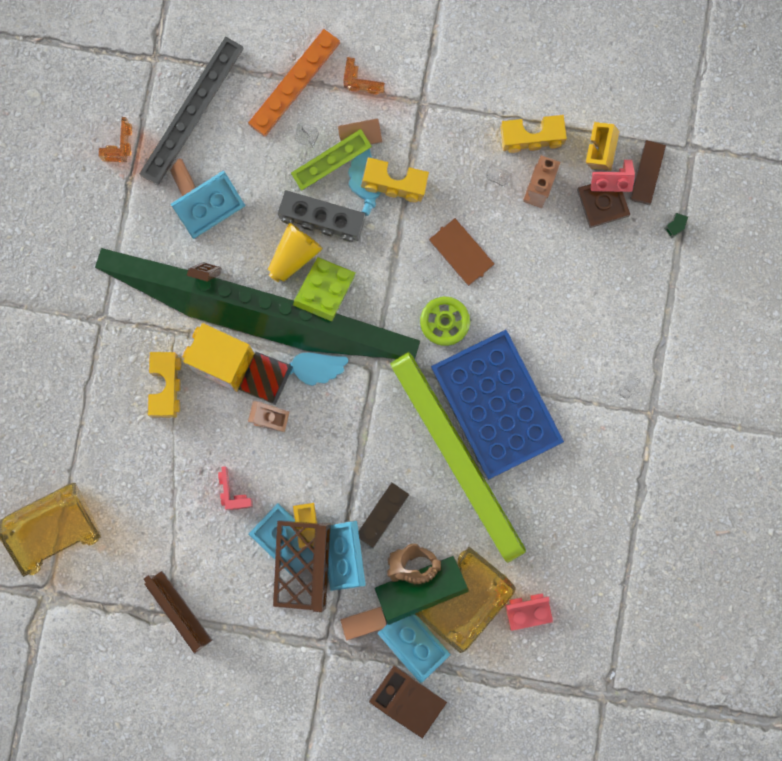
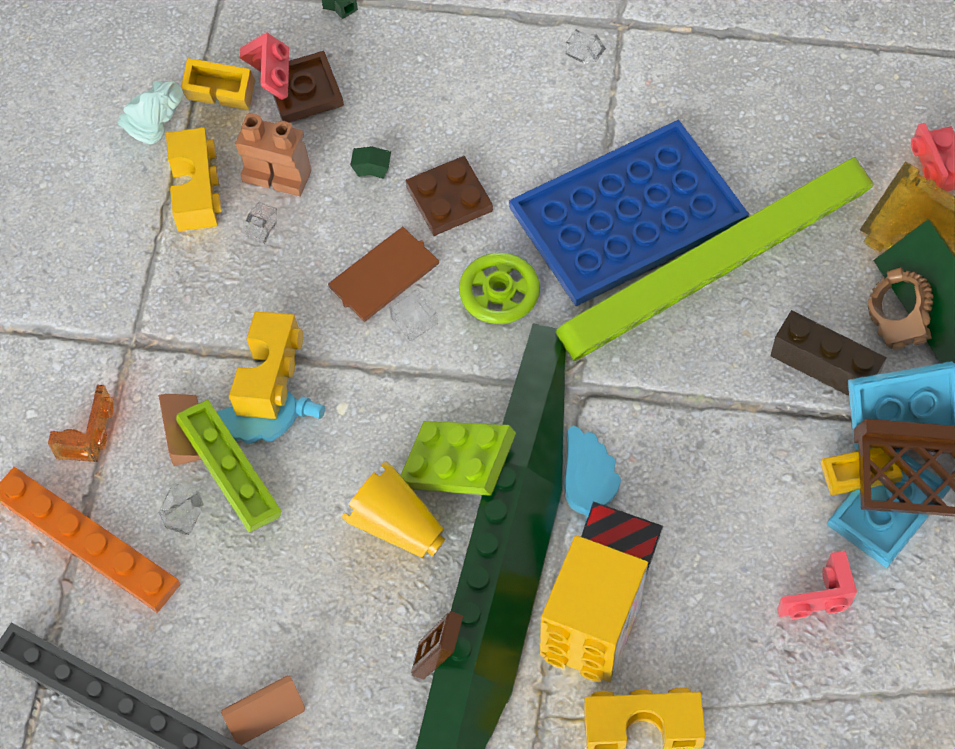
camera: 90 degrees left, 20 degrees down
medium azure tile [171,170,246,239] -> none
nougat slope [248,401,289,432] -> none
dark grey brick [278,190,365,242] -> none
reddish brown tile [630,140,666,205] -> none
none -> light aqua hair [117,81,183,144]
none -> dark green piece [350,146,391,179]
none -> reddish brown plate [405,156,493,236]

